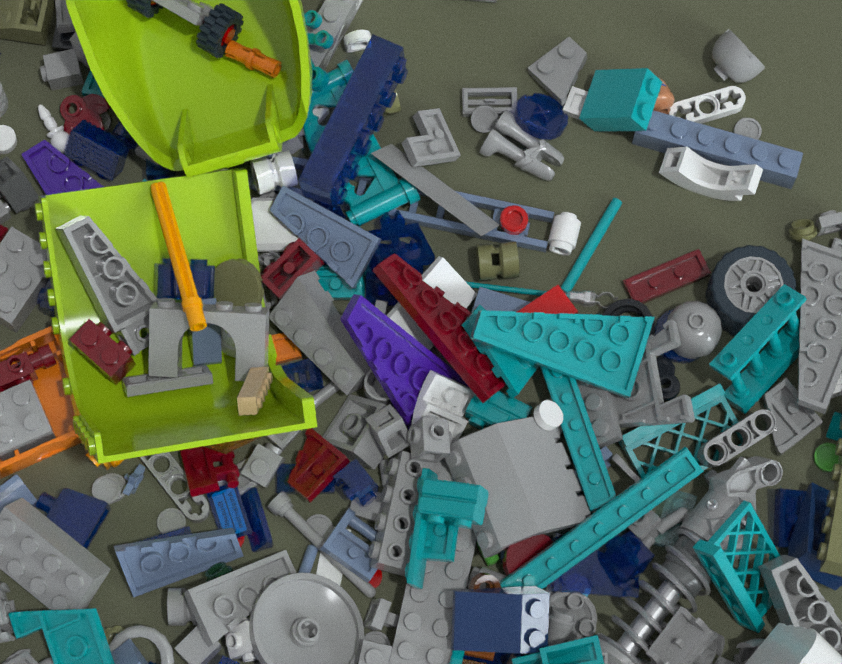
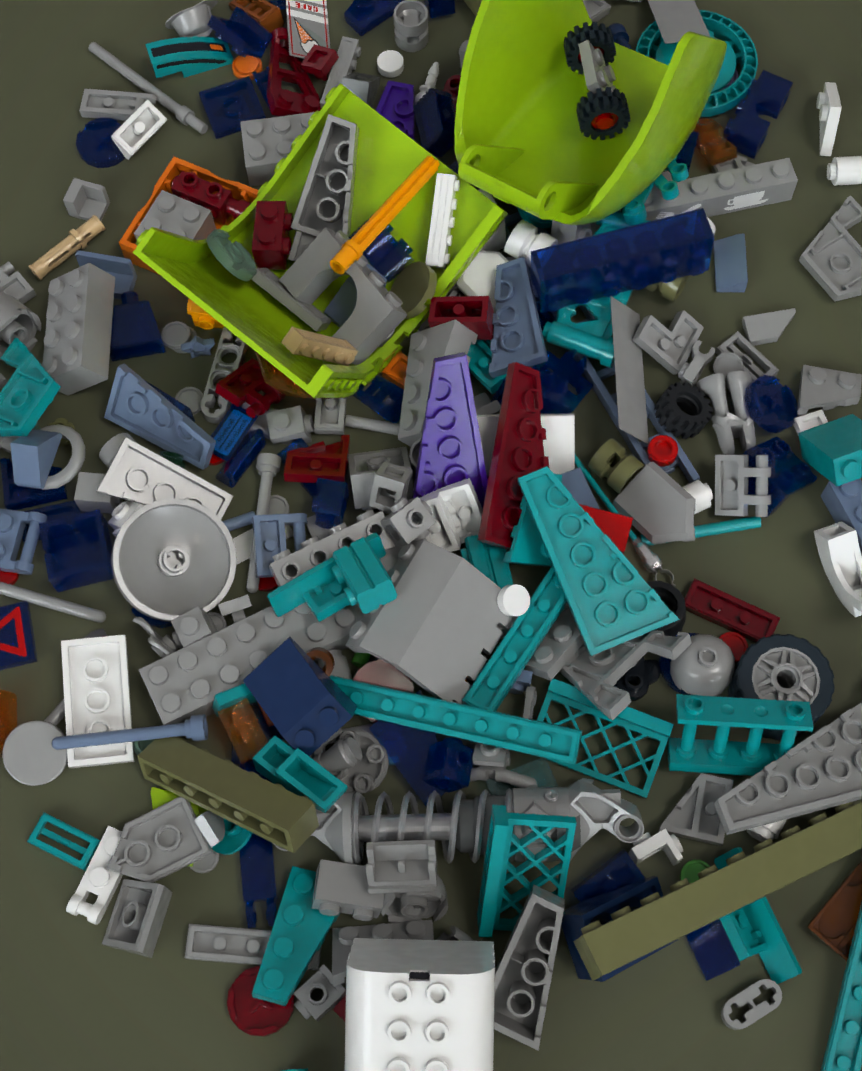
camera: 55 degrees right, 5 degrees down
orange pin [225,40,282,78] -> none
light grey beam [698,409,776,468] -> none
none -> sand green tile [206,229,257,282]
none -> white piece [425,173,460,269]
none -> light grey tile [613,462,696,545]
none -> white bracket [628,829,683,866]
none -> black tyre [654,382,713,439]
none -> light grey plate [678,340,715,387]
none -> sand blue slope [713,233,748,292]
none -> light grey plate [715,454,771,517]
none -> red piece [719,632,748,663]
none -> light grey tile [742,308,796,346]
none -> clear blue bracket [743,437,817,518]

